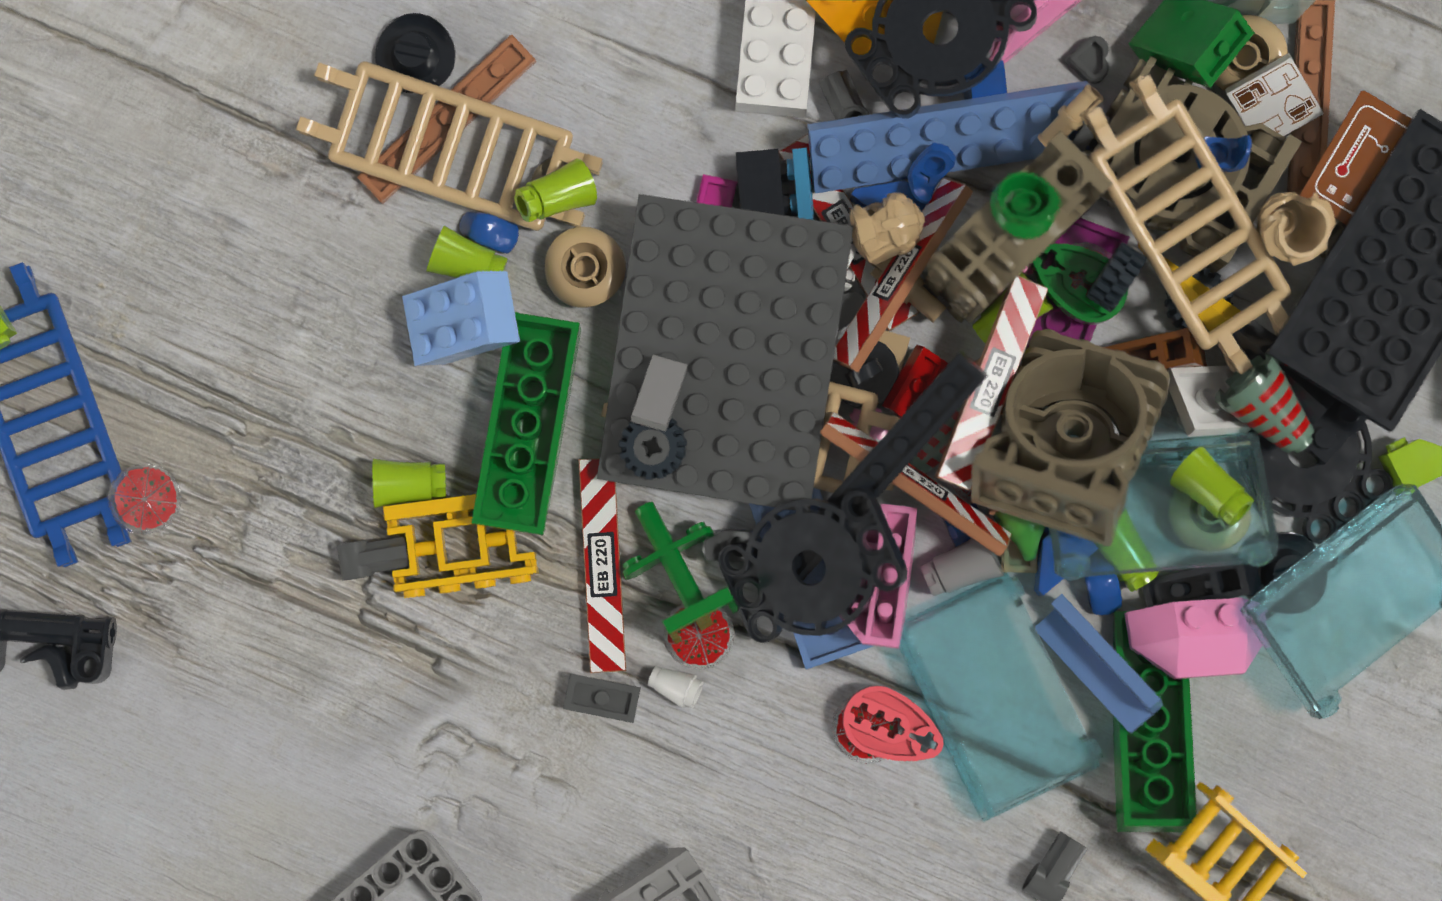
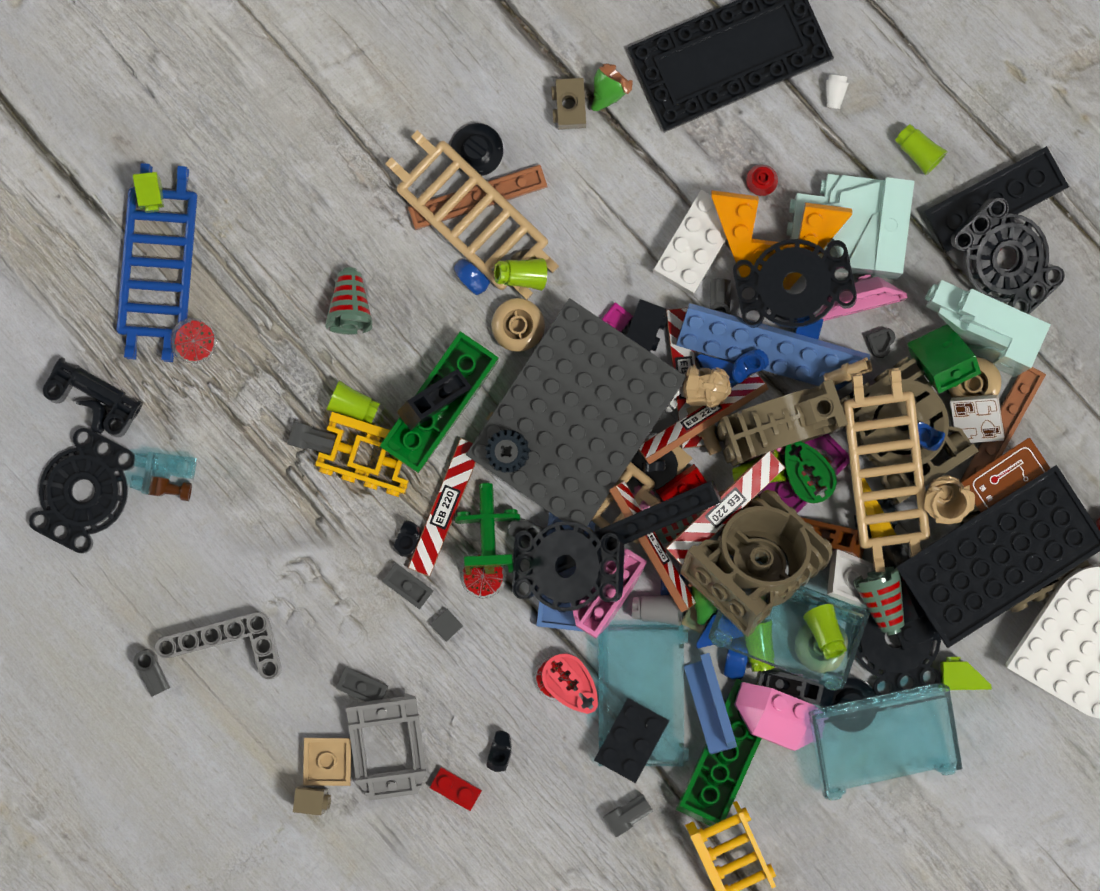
camera: 30 degrees right, 0 degrees up
light blue brick [402,271,520,366] -> none
lime plant [426,225,508,278] -> none
light grey tile [631,355,688,432] -> none
white cone [648,666,704,708] -> none
dark azure plate [787,148,814,220] -> none
green piece [990,172,1061,239] -> none
black wheel [1086,242,1147,313] -> none
none -> black piece [29,428,137,554]
none -> clear light blue hips [130,452,197,502]
none -> sand green cone [325,267,372,335]
none -> dark grey plate [336,667,388,702]
none -> black hair [393,520,421,557]
none -> black slope [397,369,472,431]
none -> dark grey tile [430,609,463,642]
none -> black hair [486,731,512,772]
none -> black plate [594,698,670,783]

